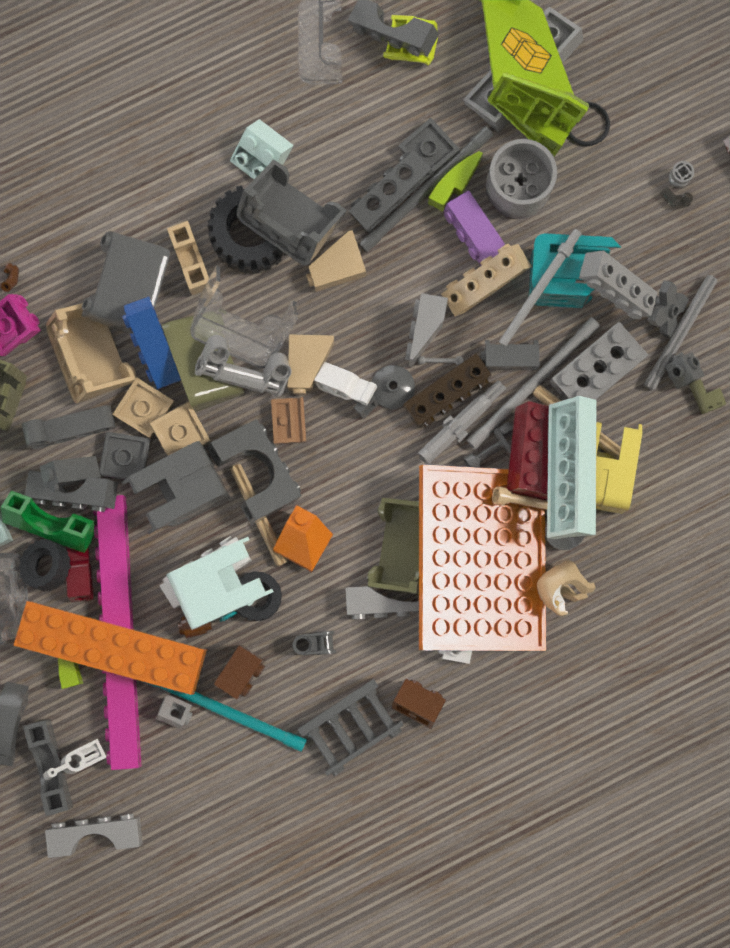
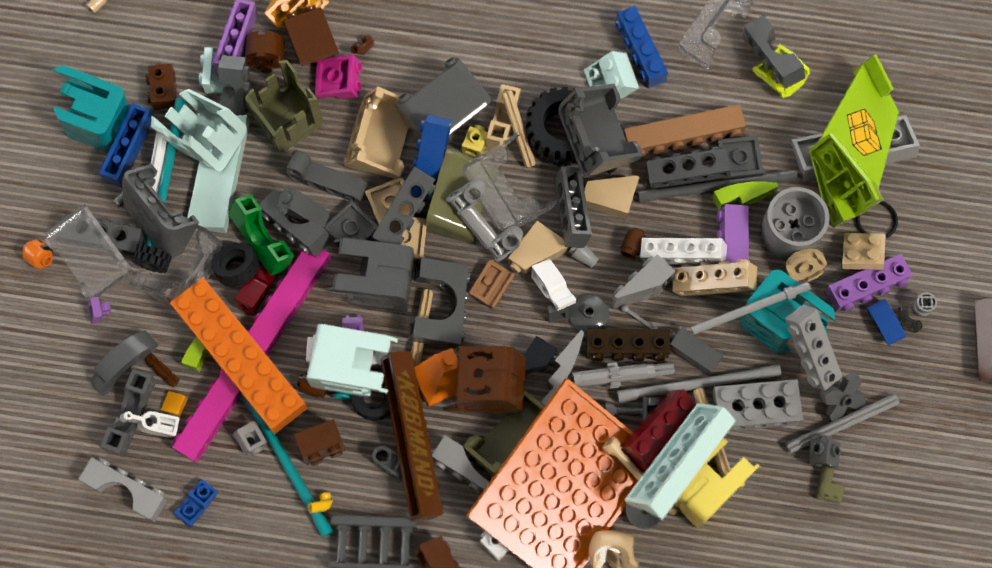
camera: 35 degrees right, 10 degrees down
none -> reddish brown axle [145,354,180,387]
none -> light orange slope [161,391,188,417]
none -> blue slope [174,479,218,528]
none -> yellow arm [308,492,333,513]
none -> medium lavender tile [342,314,364,331]
none -> dark grey brick [371,167,436,245]
none -> reddish brown brick [380,351,443,522]
none -> reddish brown piece [447,346,526,413]
none -> light yellow brick [462,125,488,159]
none -> tan axle [502,90,536,168]
none -> black slope [523,336,558,375]
none -> light grey slope [541,330,584,406]
none -> dark grey brick [554,166,592,248]
none -> light grey cone [568,245,599,268]
none -> blue brick [615,6,668,89]
none -> reddish brown brick [620,228,647,259]
none -> medium nougat brick [623,104,746,157]
none -> white brick [640,238,727,265]
none -> tan tile [785,248,827,282]
none -> medium lavender brick [825,254,913,312]
none -> tan plate [842,233,886,270]
none -> blue slope [867,299,906,346]

